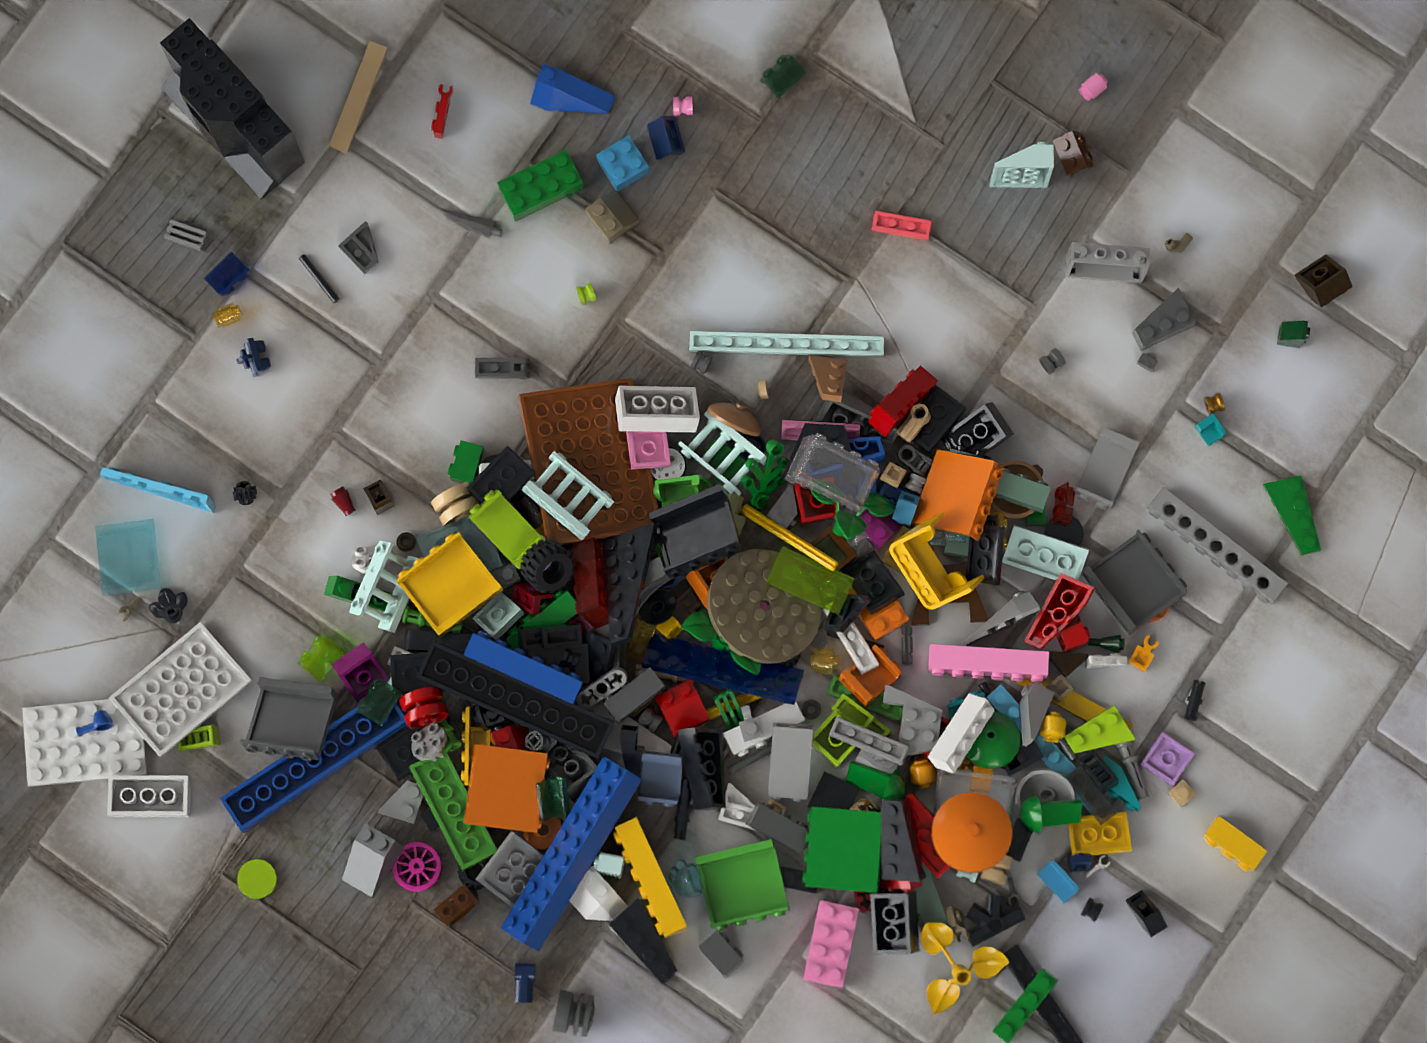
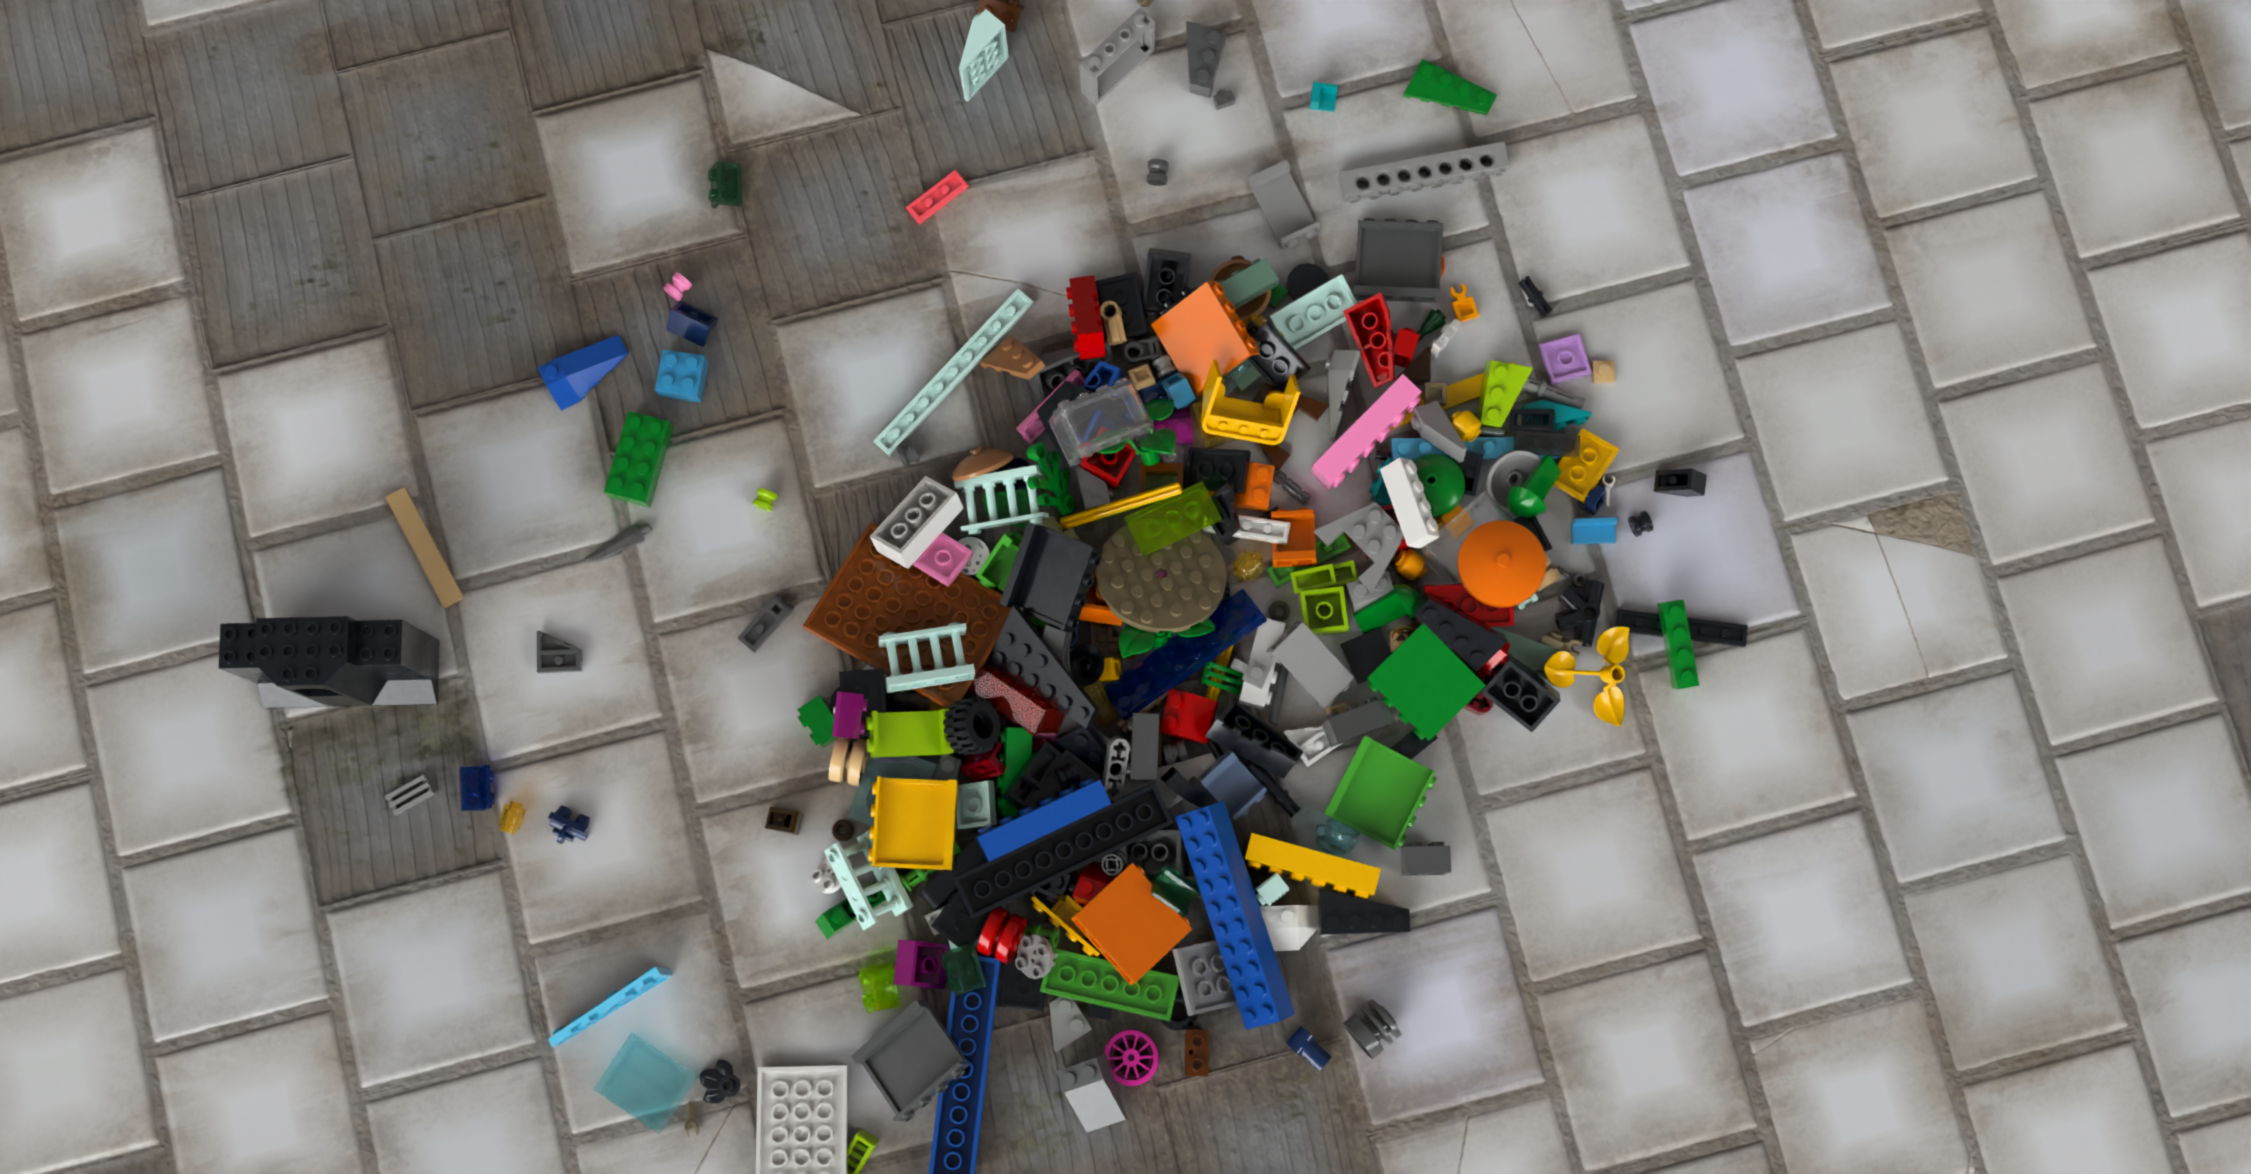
camera: 50 degrees left, 0 degrees up
black gear [232,481,257,505] -> none
black bar [299,254,339,303] -> none
dark red cone [330,486,356,516] -> none
red plate [431,84,453,139] -> none
orange tile [523,810,562,850] -> none
dark tan slope [585,191,640,244] -> none
tan tile [758,380,769,400] -> none
bright pink brick [803,900,859,988] -> none
light grey tile [829,717,910,766] -> none
clear red hinge [1052,482,1075,525] -> none
yellow brick [1203,816,1267,872] -> none
pearl gold wheel [1204,393,1225,415] -> none
none -> magenta slope [832,691,868,739]

